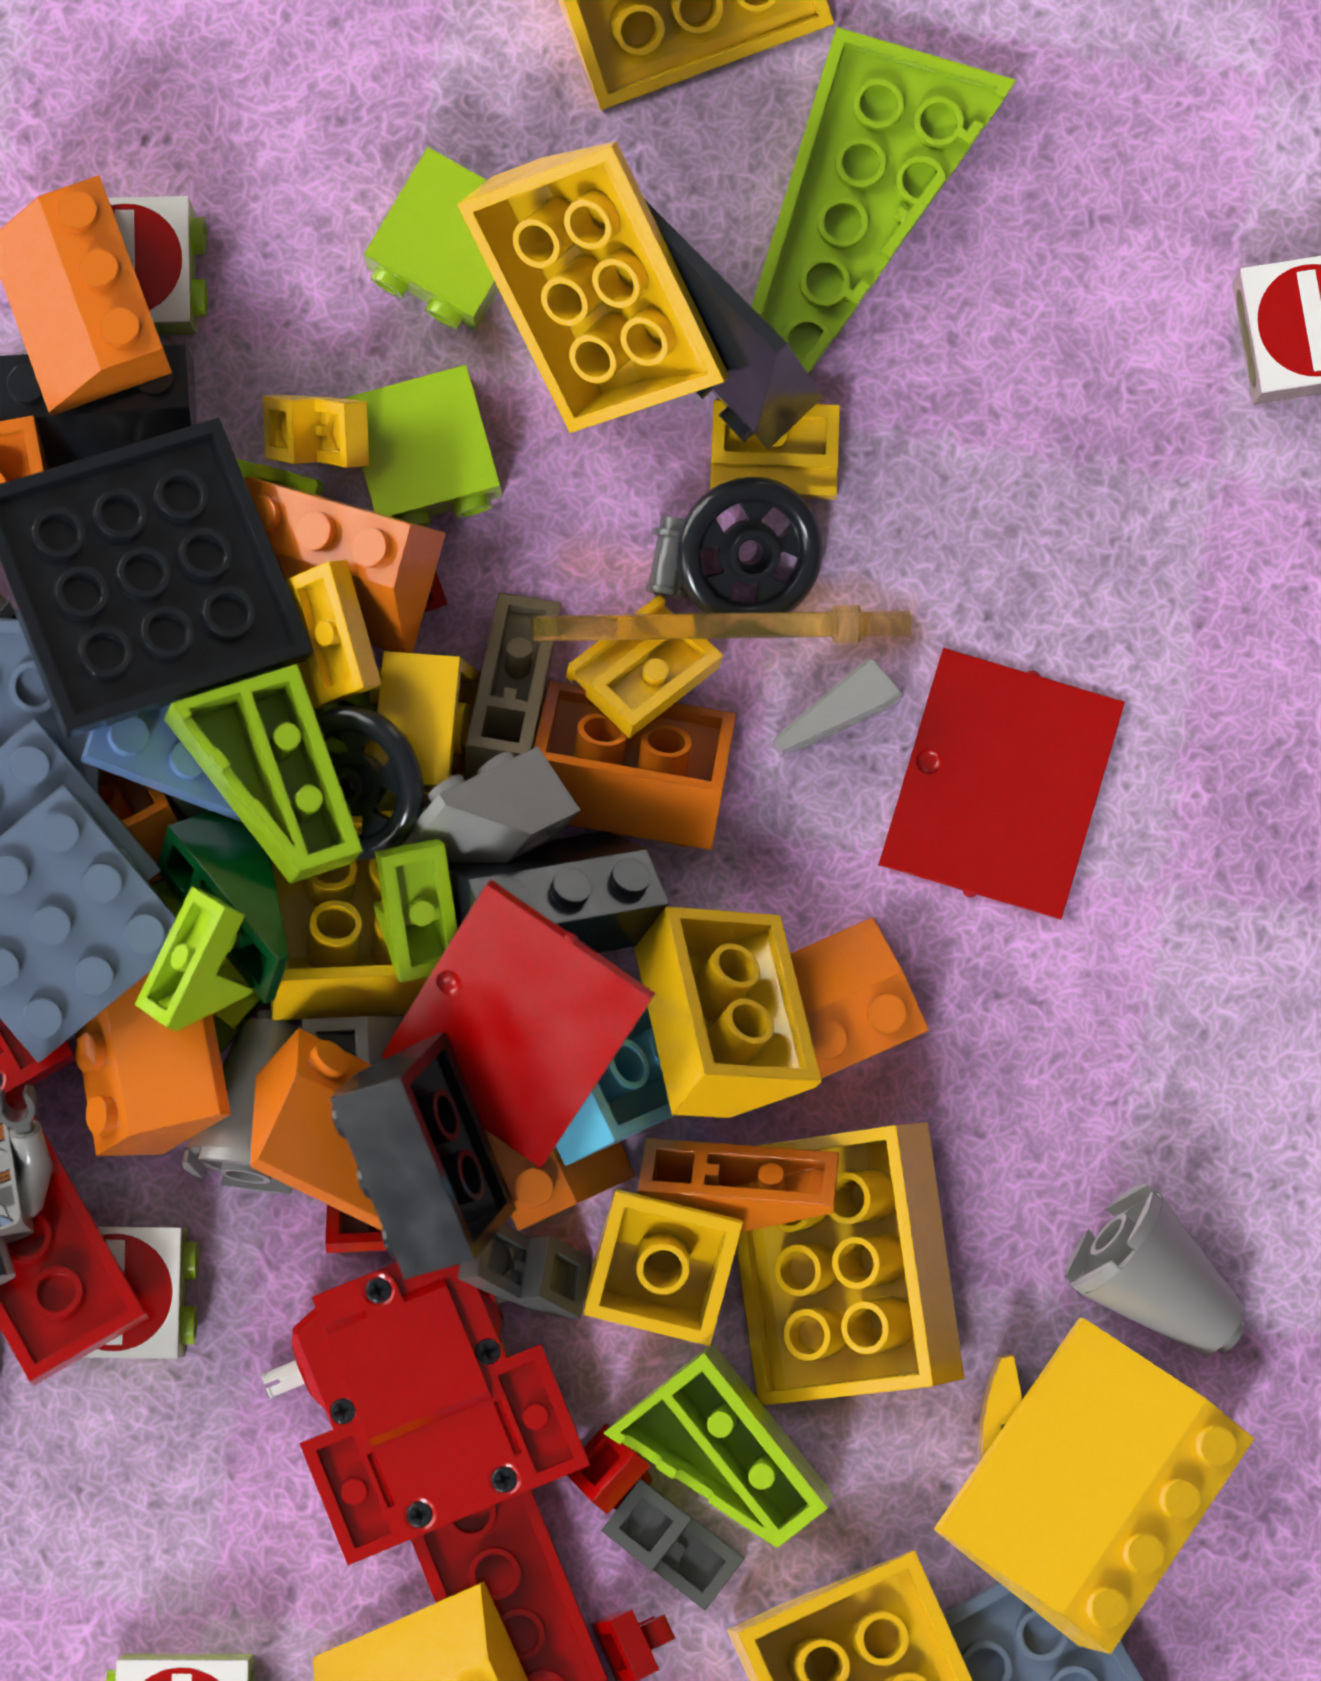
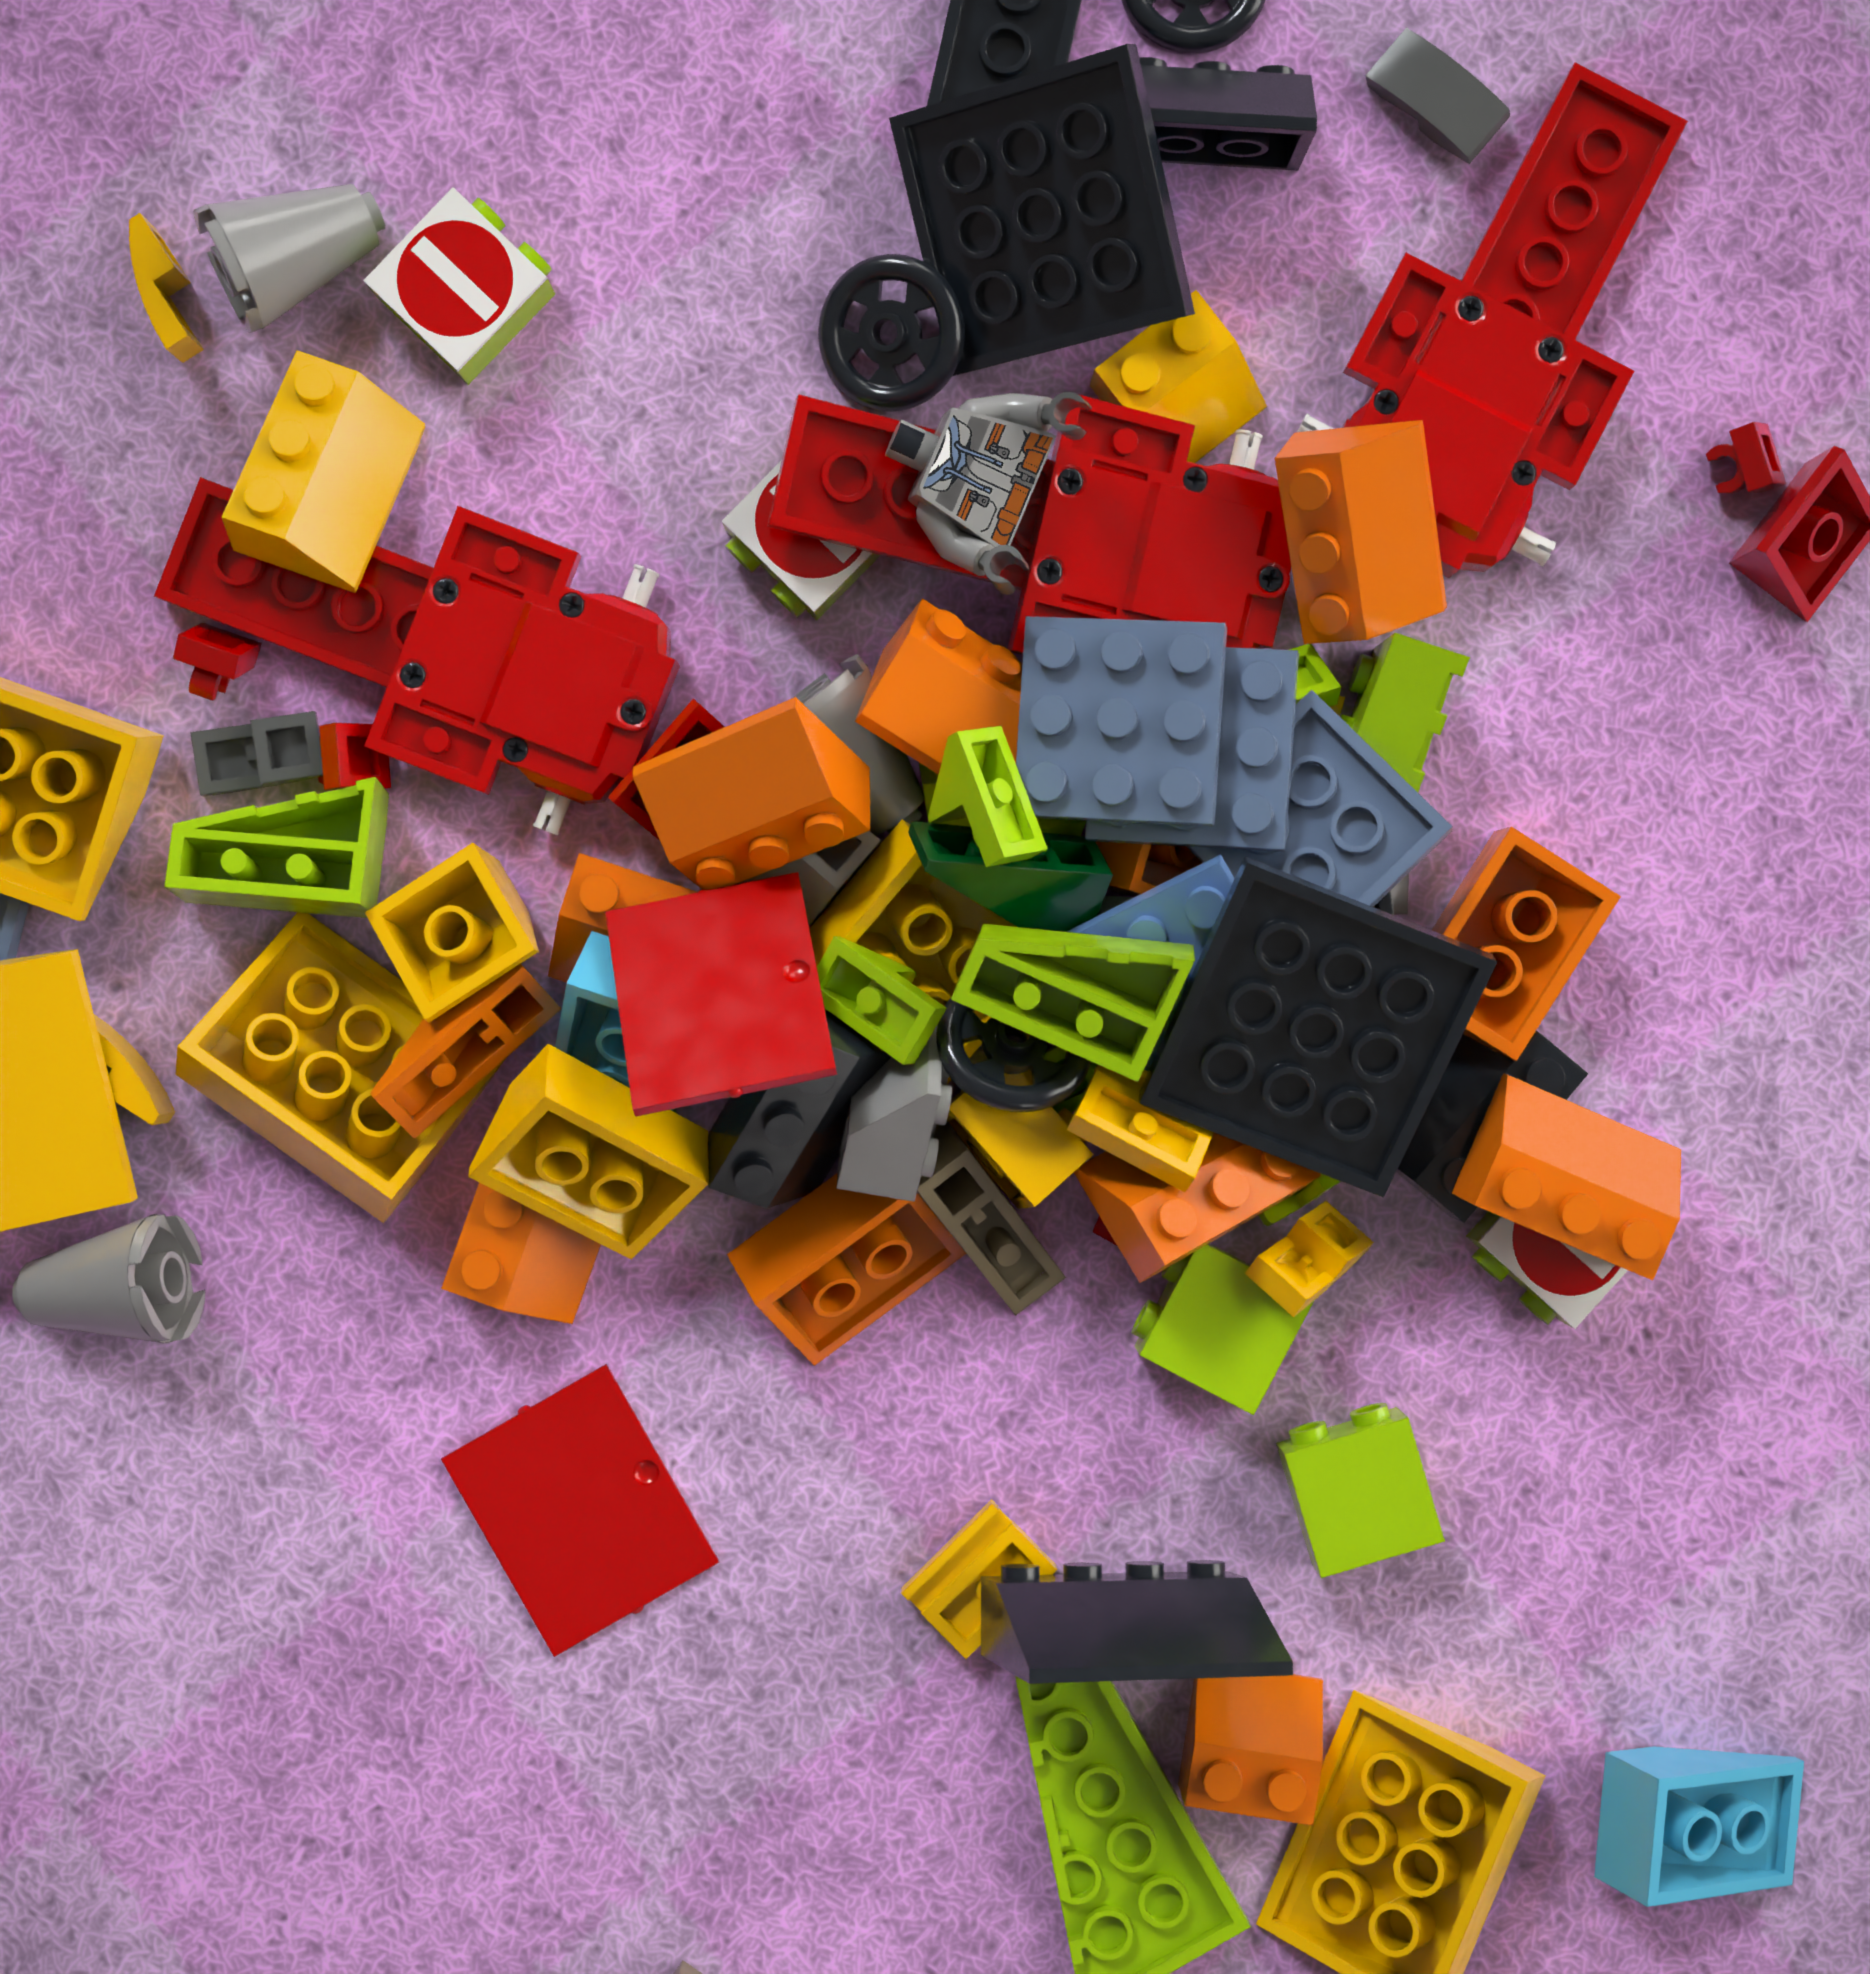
camera: 140 degrees right, 5 degrees up
black slope [330,1032,516,1279] -> none
yellow slope [457,141,729,433] -> none
dark grey slope [458,1224,591,1320] -> none
clear yellow bar [531,605,911,643] -> none
yellow plate [566,594,723,739] -> none
dark grey pin [646,516,686,599] -> none
black plate [676,477,823,627] -> none
light grey slope [773,658,903,756] -> none
none -> orange slope [1178,1674,1323,1826]

